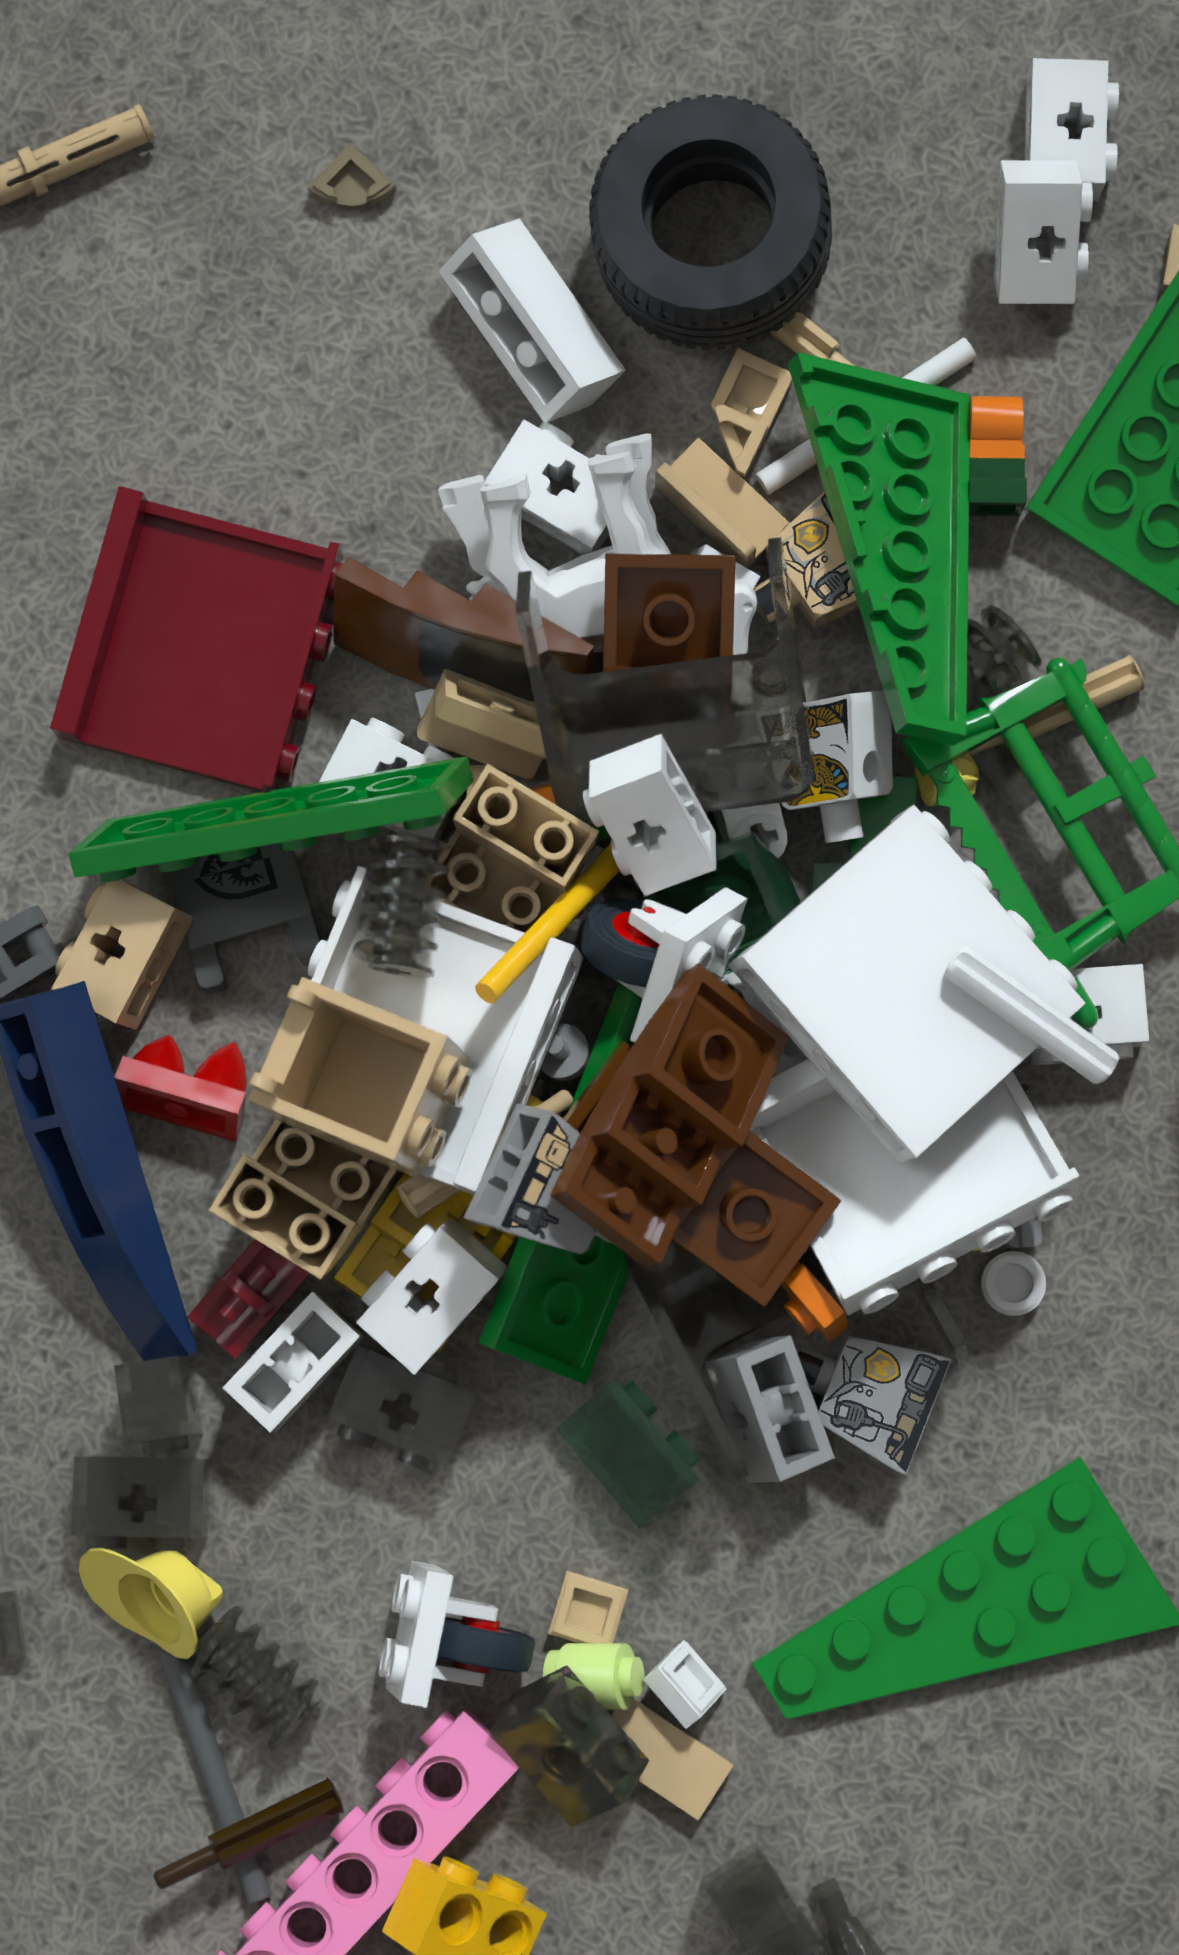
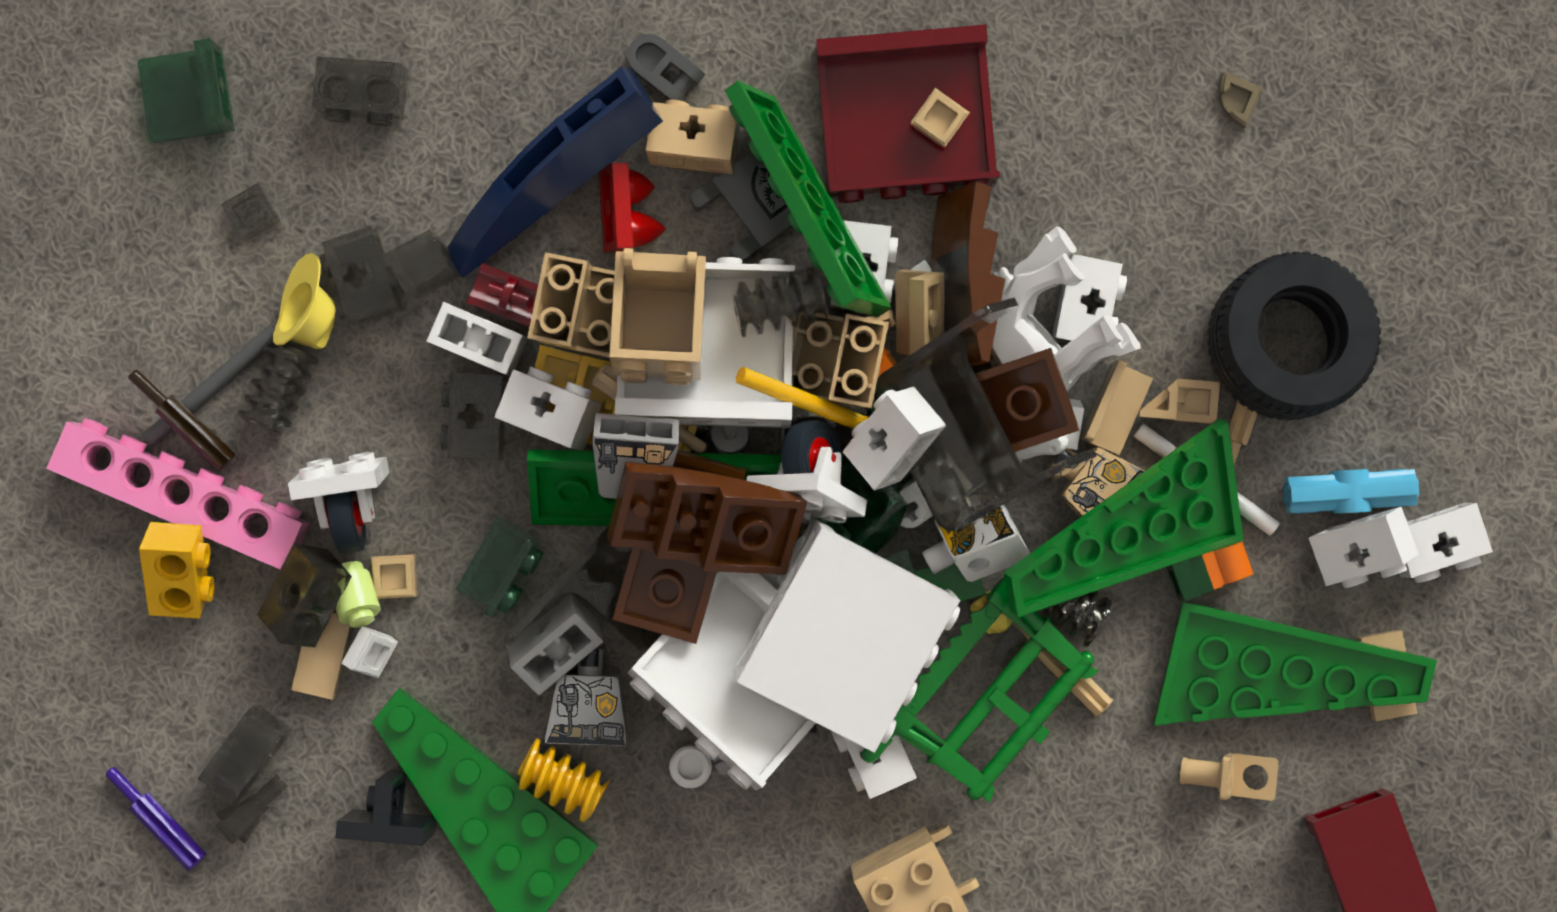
camera: 65 degrees right, 5 degrees up
white brick [439,218,626,423] -> none
orange plate [781,1261,849,1343] -> none
white axle [944,947,1119,1084] -> none
none -> black bracket [335,770,436,846]
none -> yellow piece [516,738,611,823]
none -> tan tile [910,88,970,149]
none -> medium azure piece [1283,469,1419,514]

